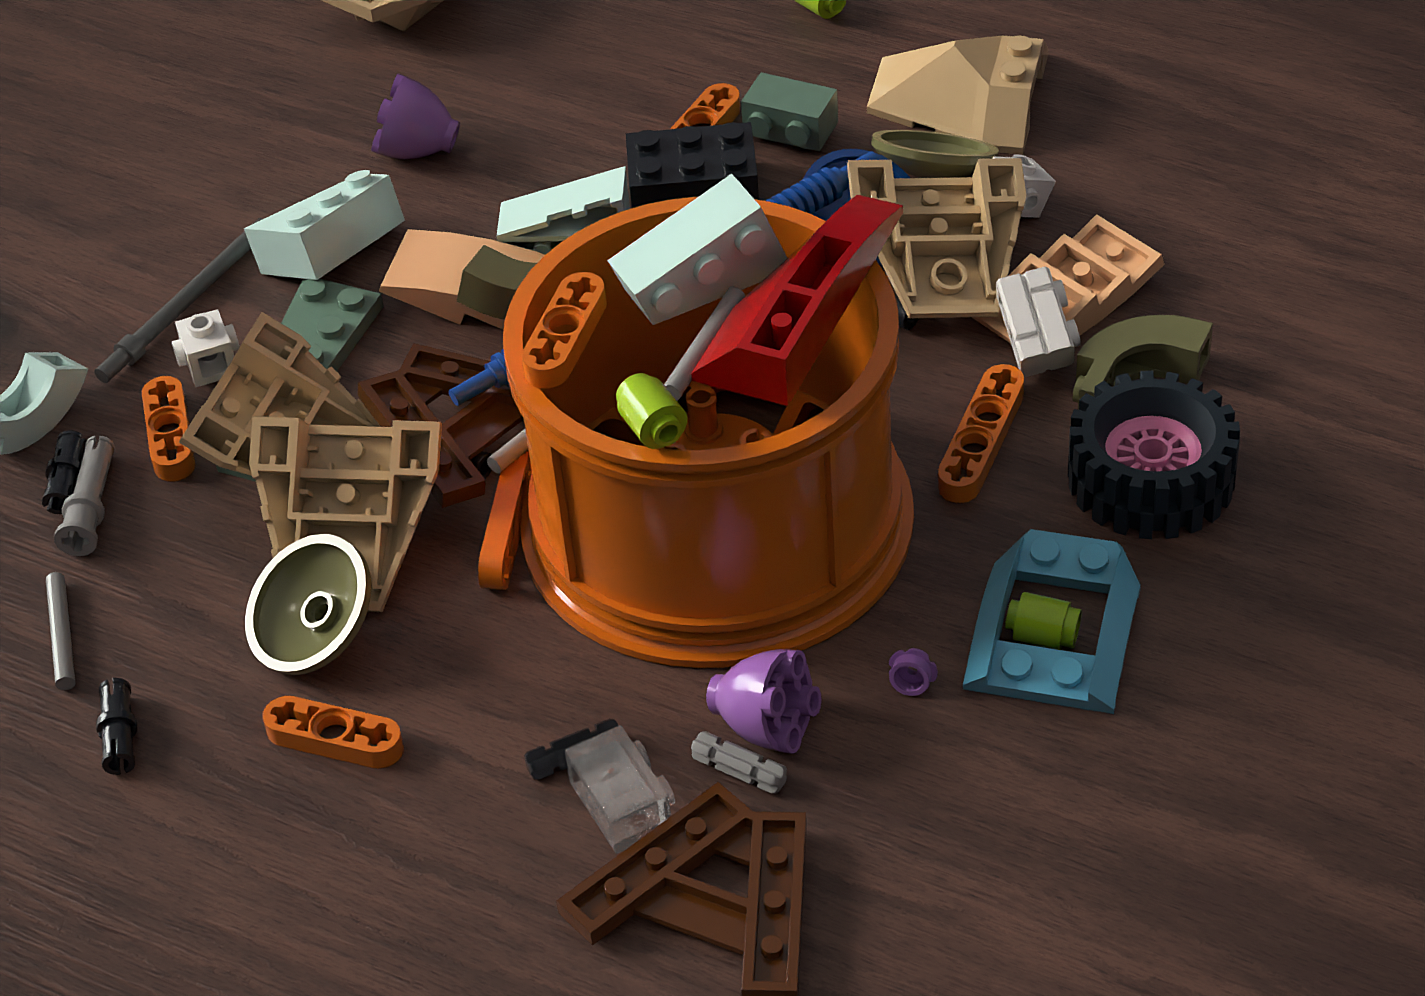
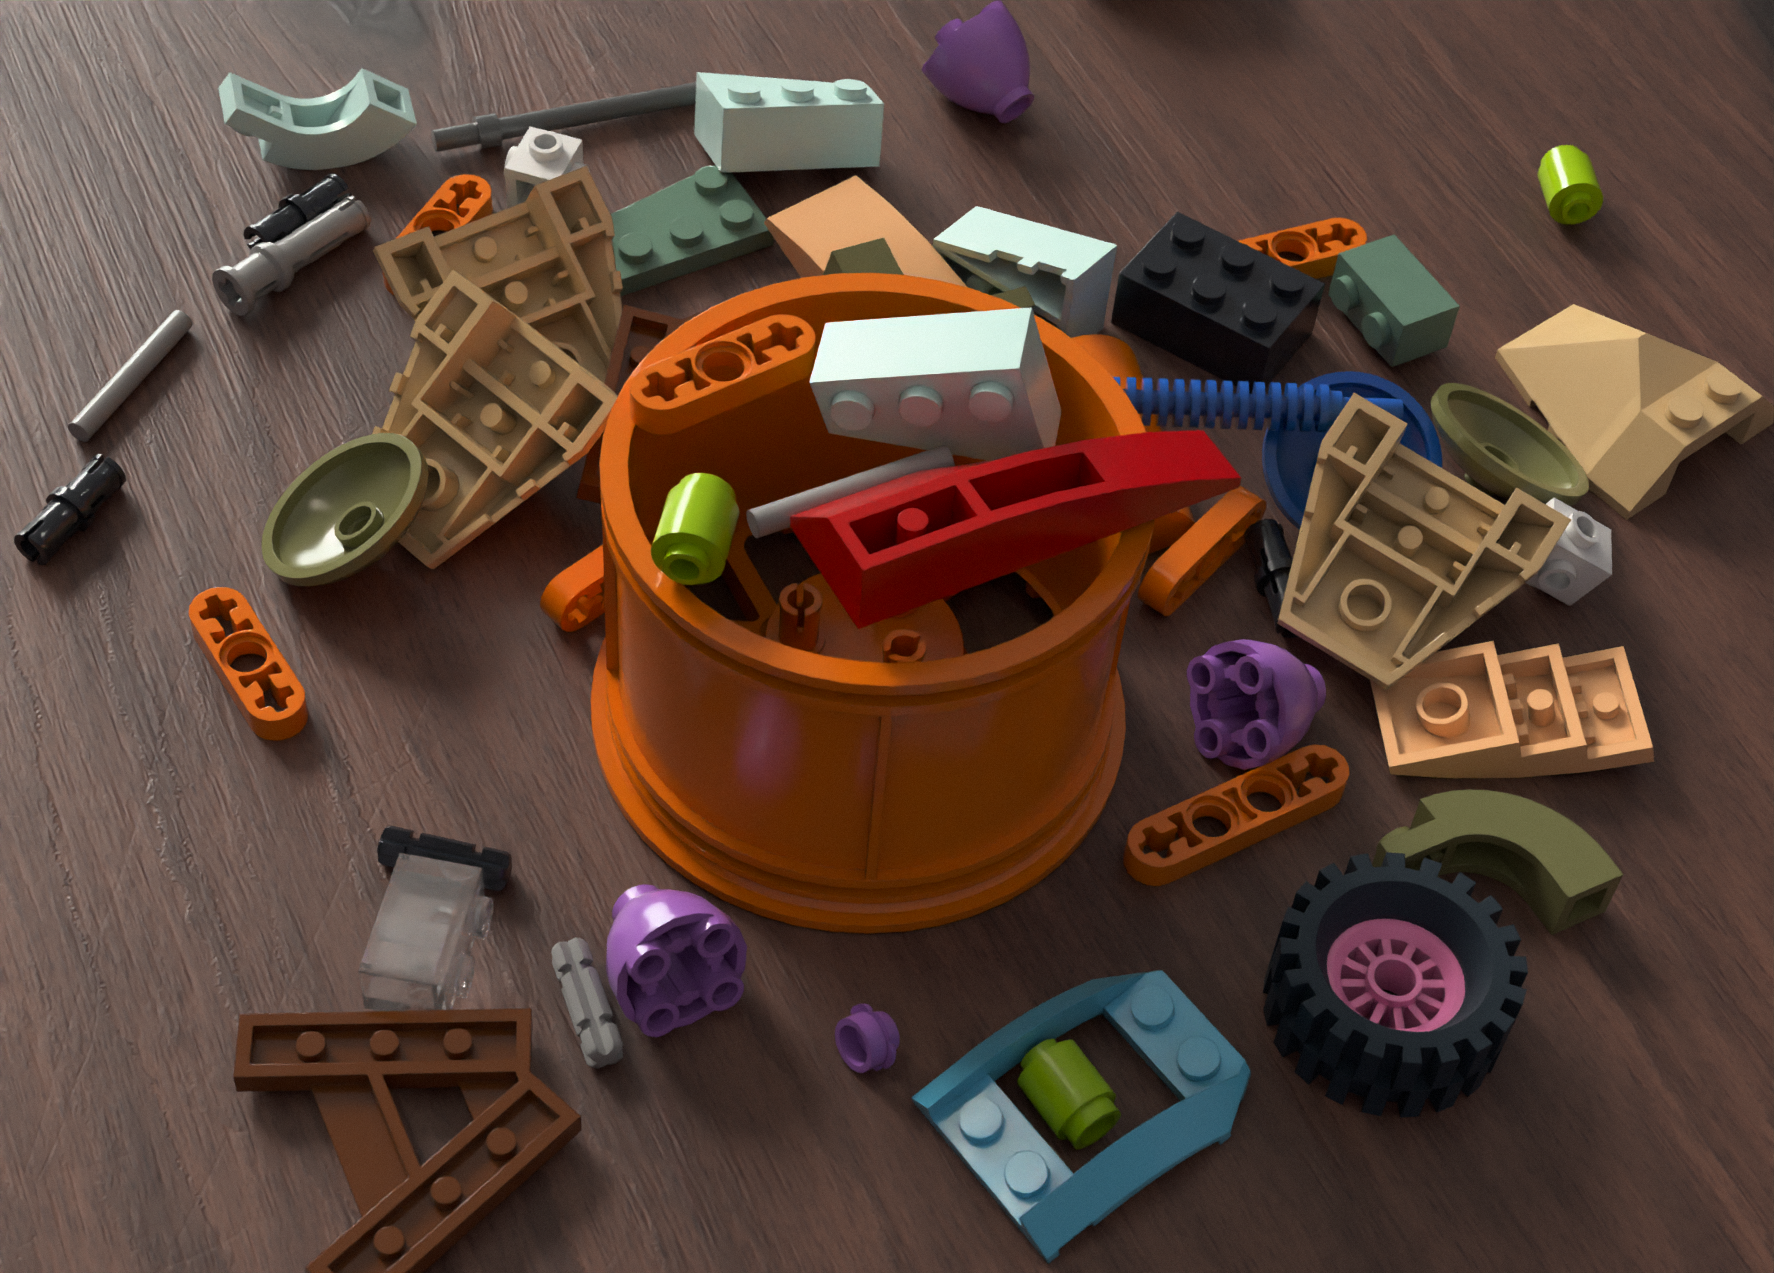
camera: 30 degrees right, 5 degrees up
white brick [996,266,1081,377] -> none
none -> medium lavender piece [1187,639,1326,770]

